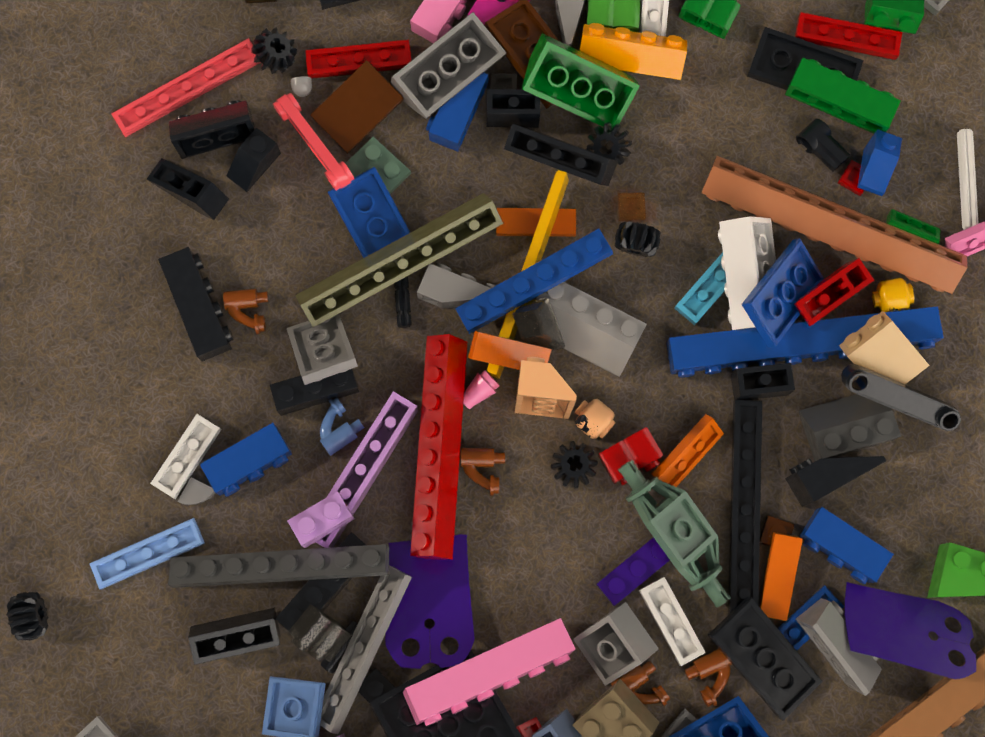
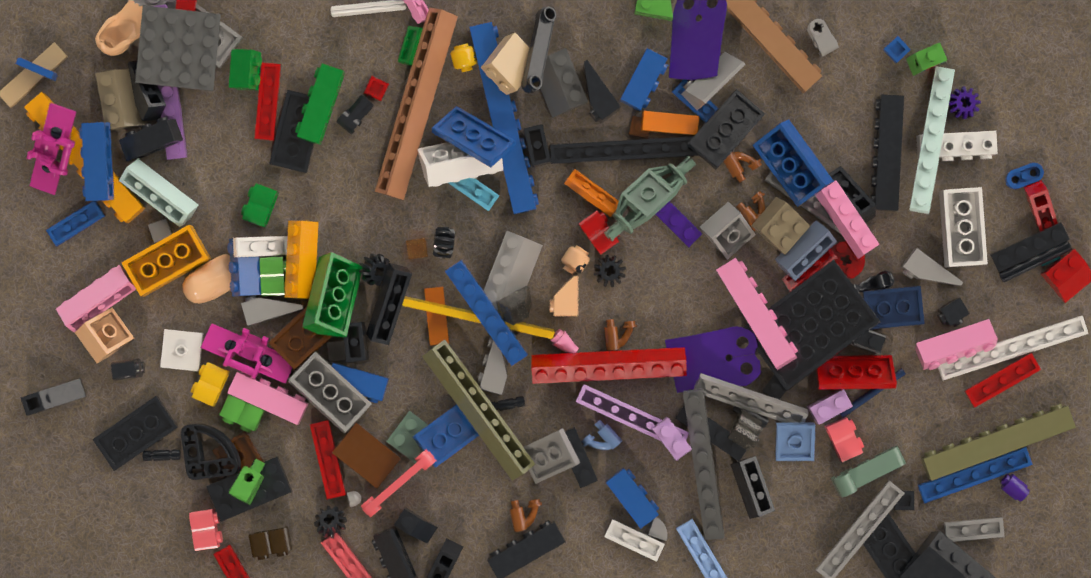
camera: 100 degrees left, 10 degrees up
orange tile [468,331,552,370] -> none
white plate [639,577,706,666] -> none
red slope [794,258,874,326] -> none
blue slope [857,129,902,196] -> none

